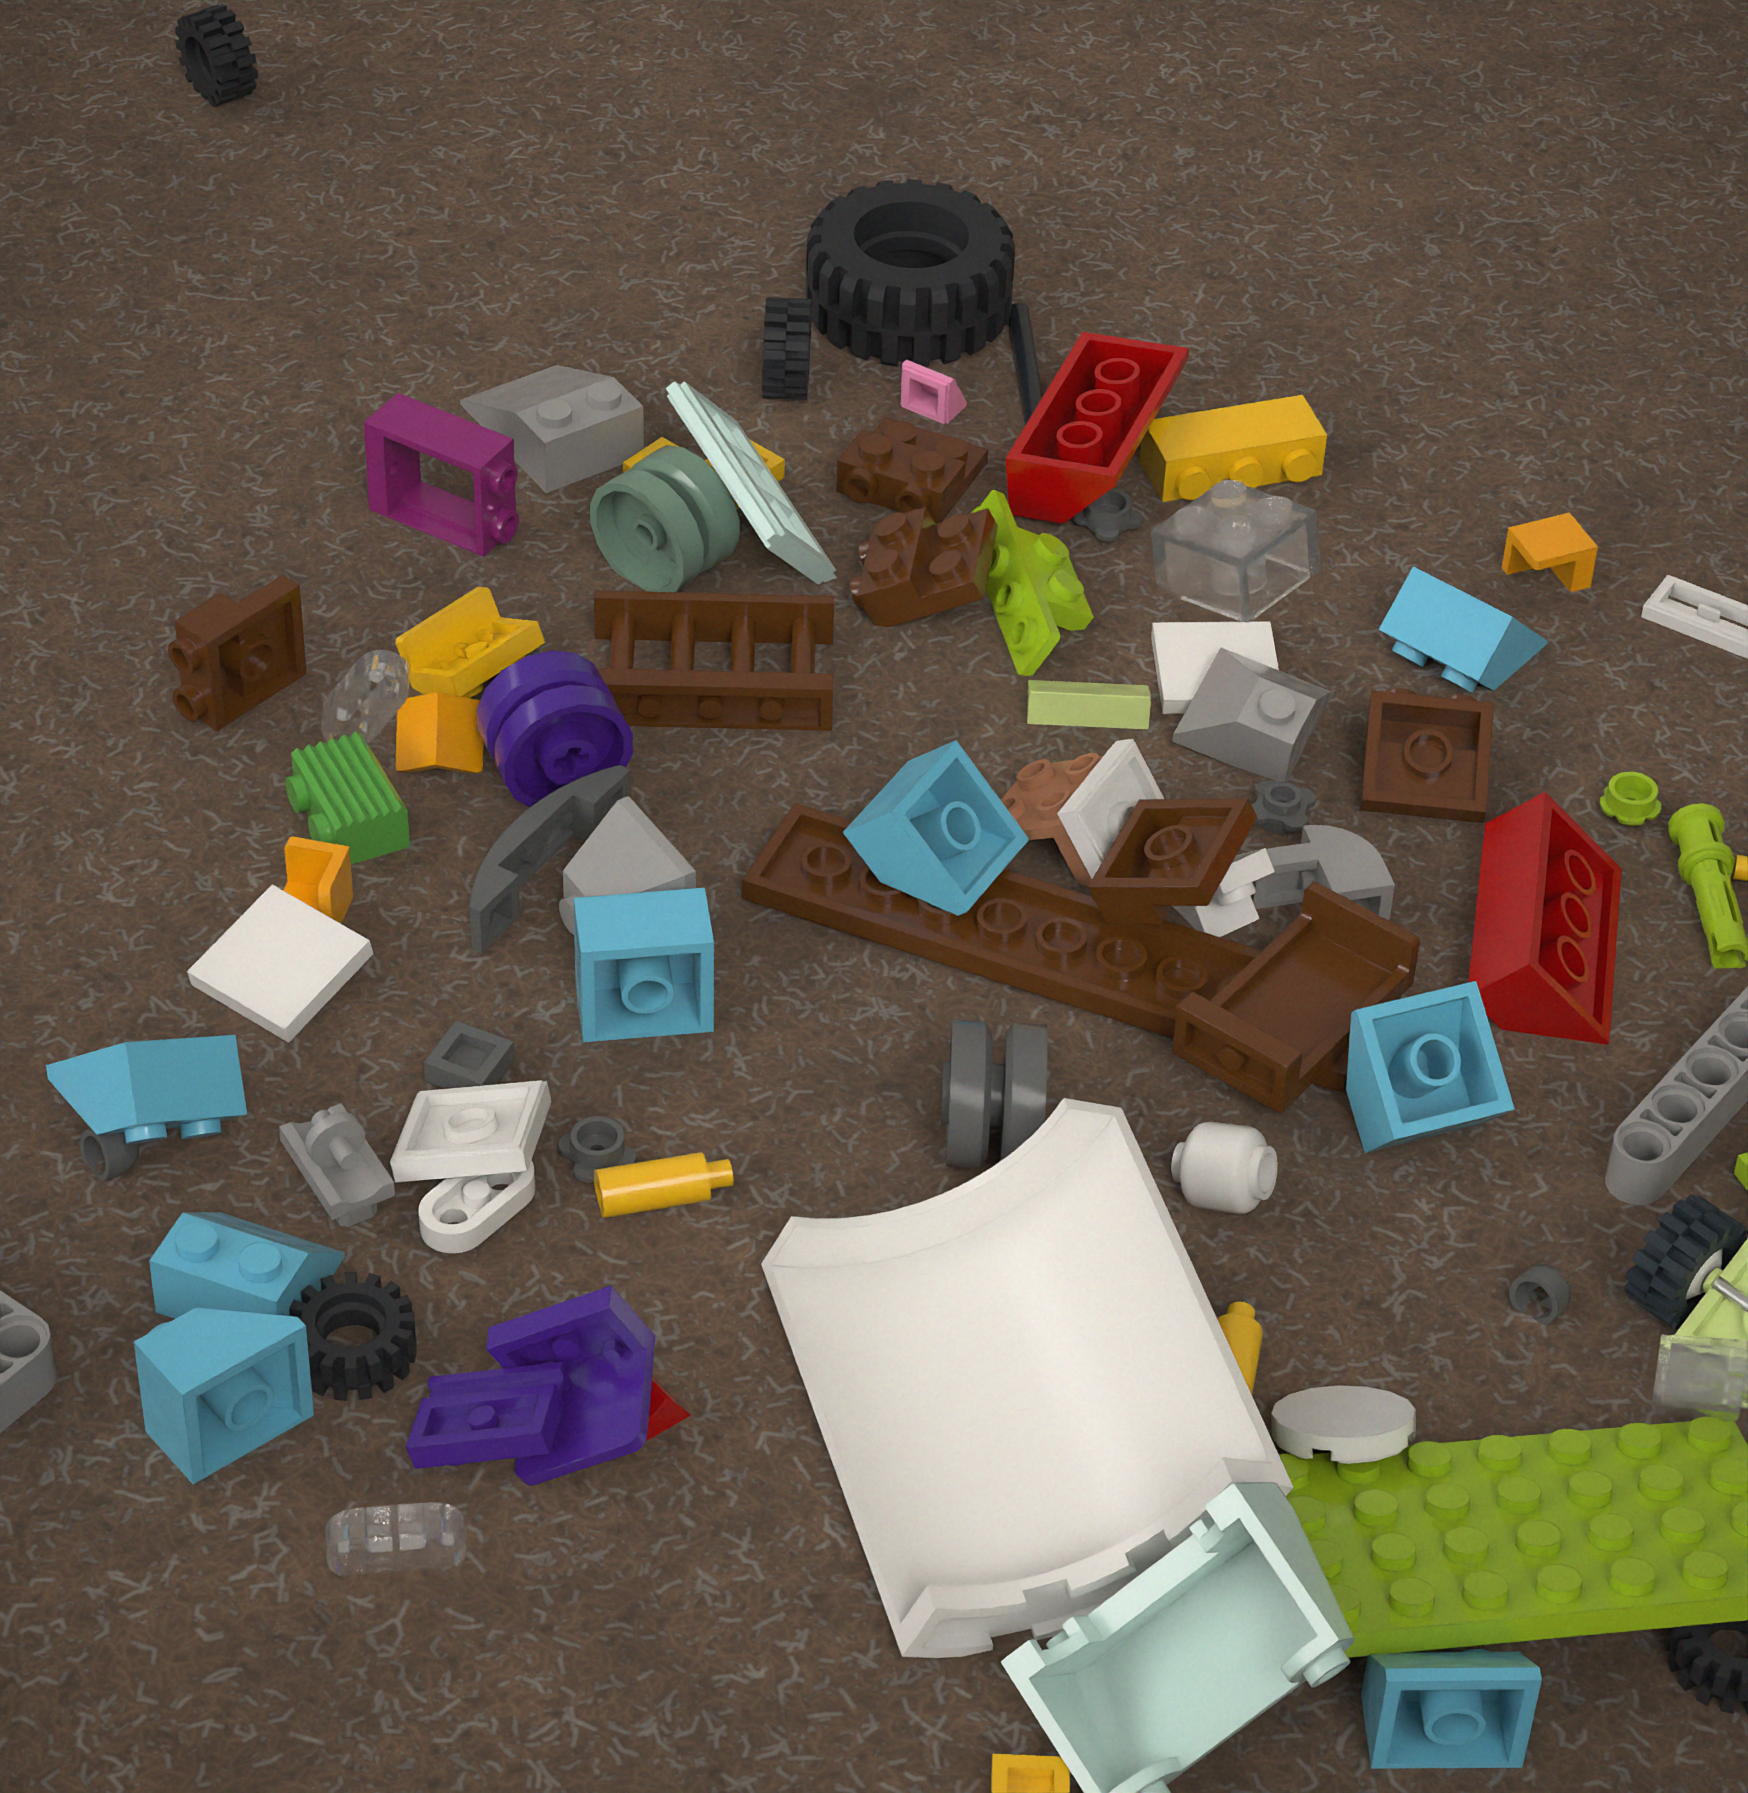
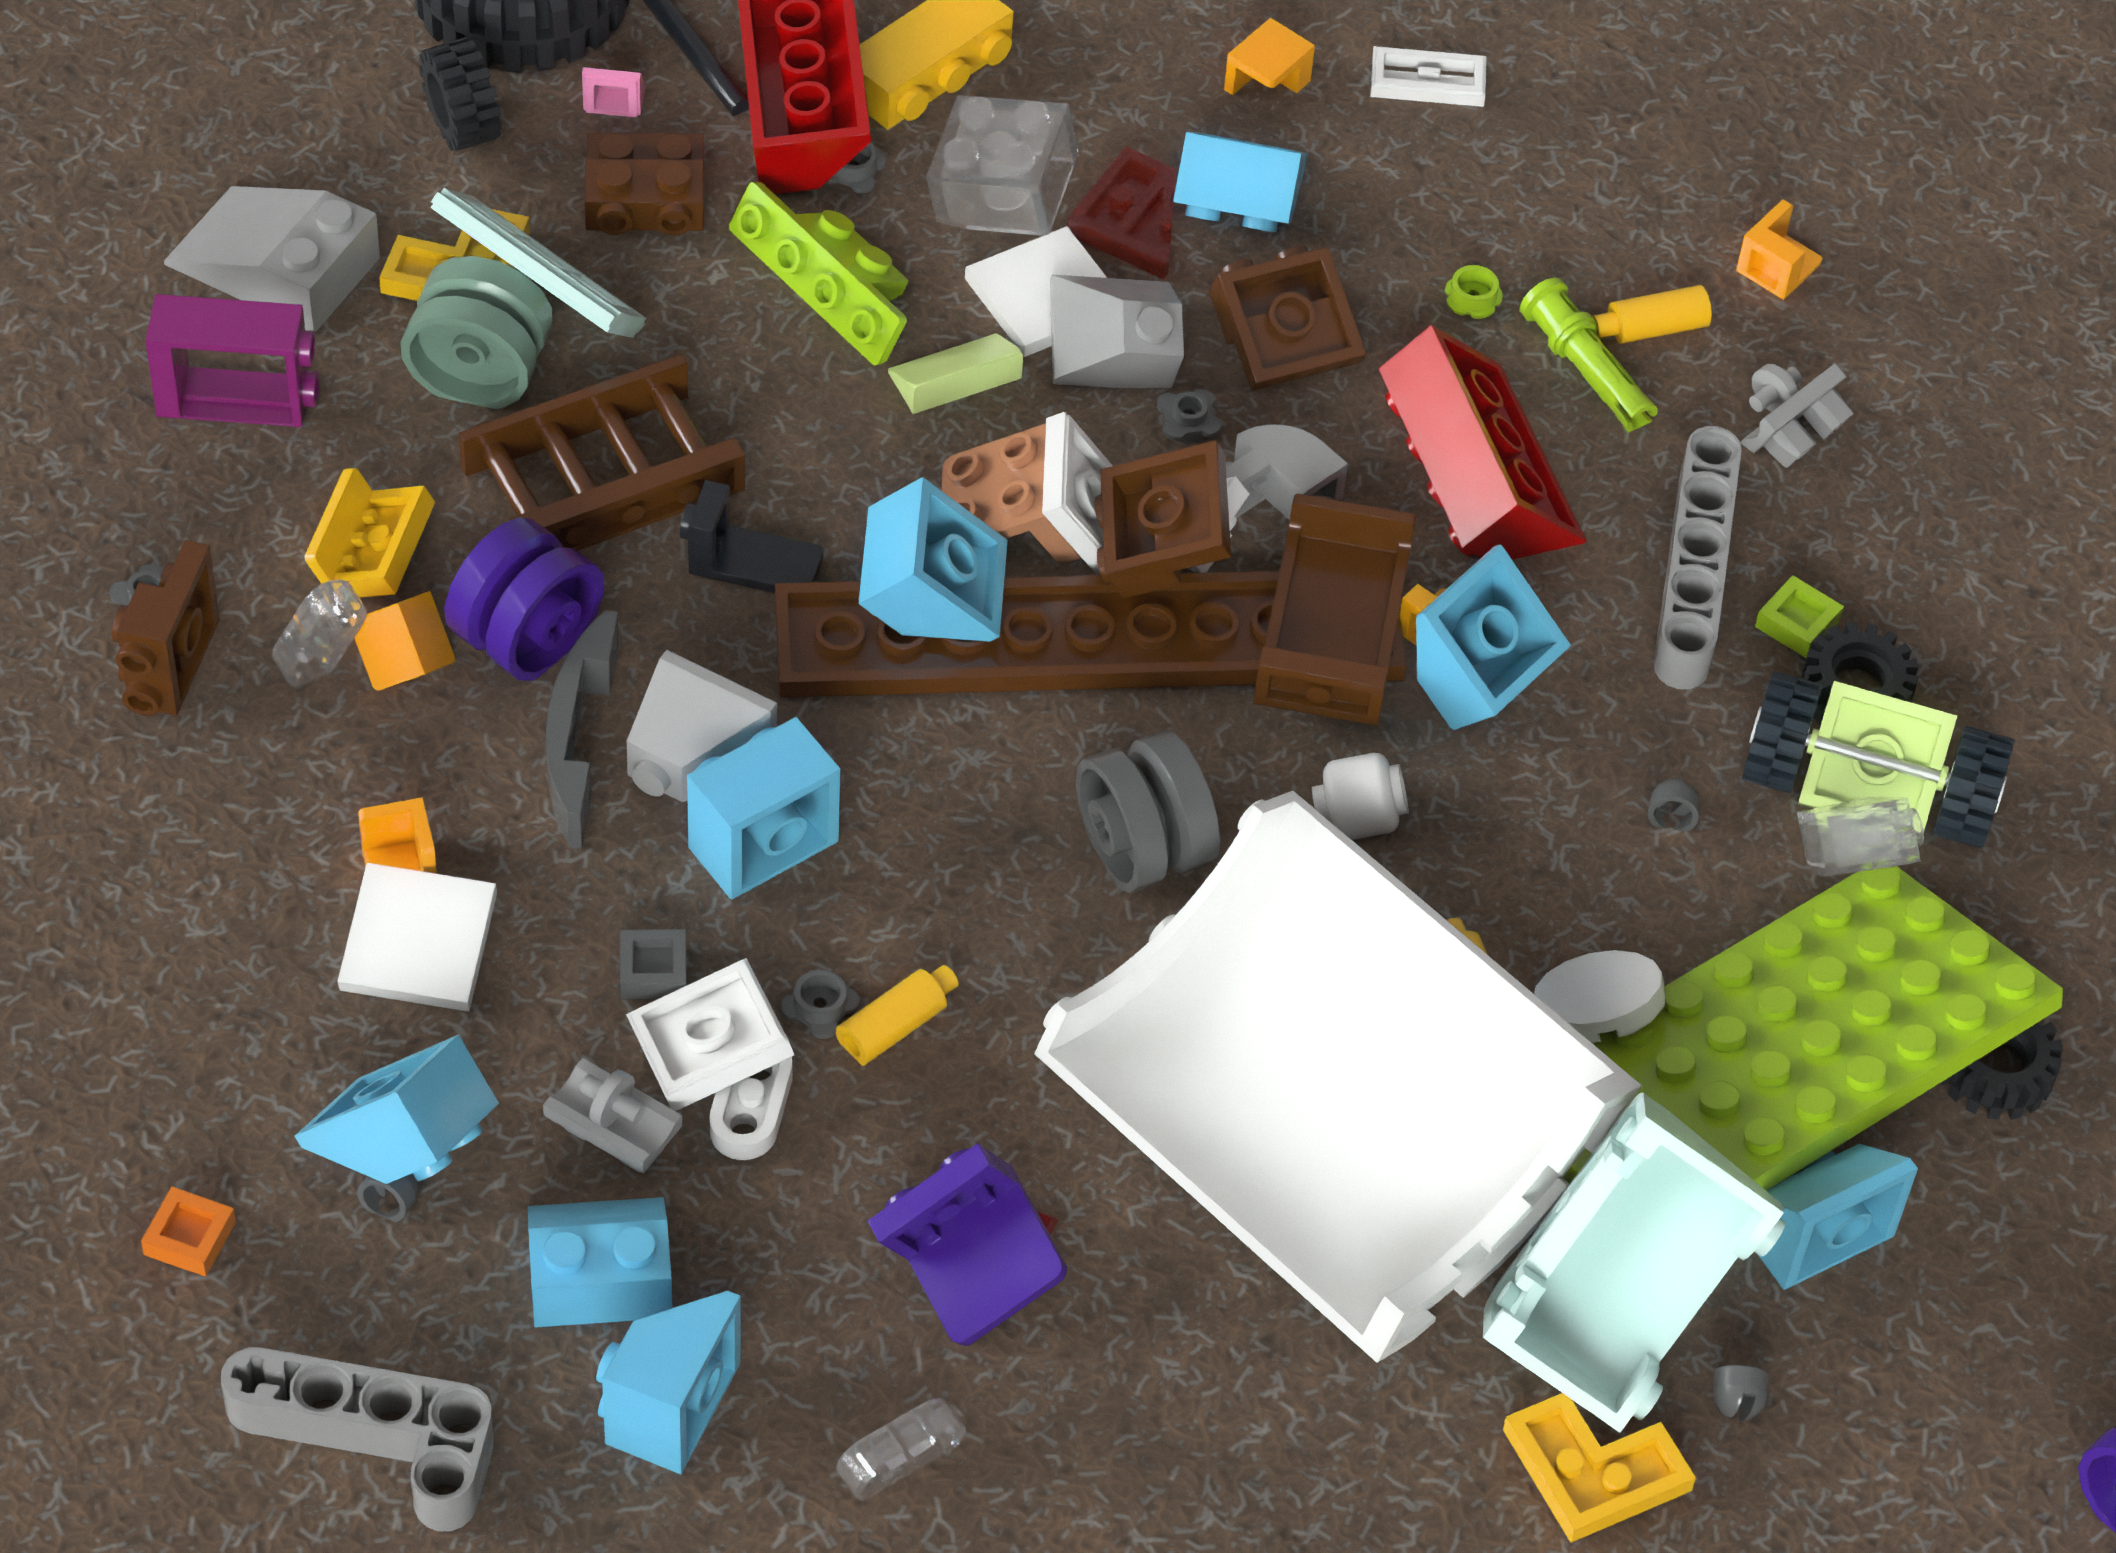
camera: 30 degrees left, 10 degrees up
bright green brick [285,731,410,864] -> none
black tyre [289,1272,417,1401] -> none
dark purple plate [405,1361,571,1469] -> none
reddish brown plate [850,507,998,627] -> none
none -> black bracket [680,480,823,593]
none -> clear red wing [1067,146,1176,279]

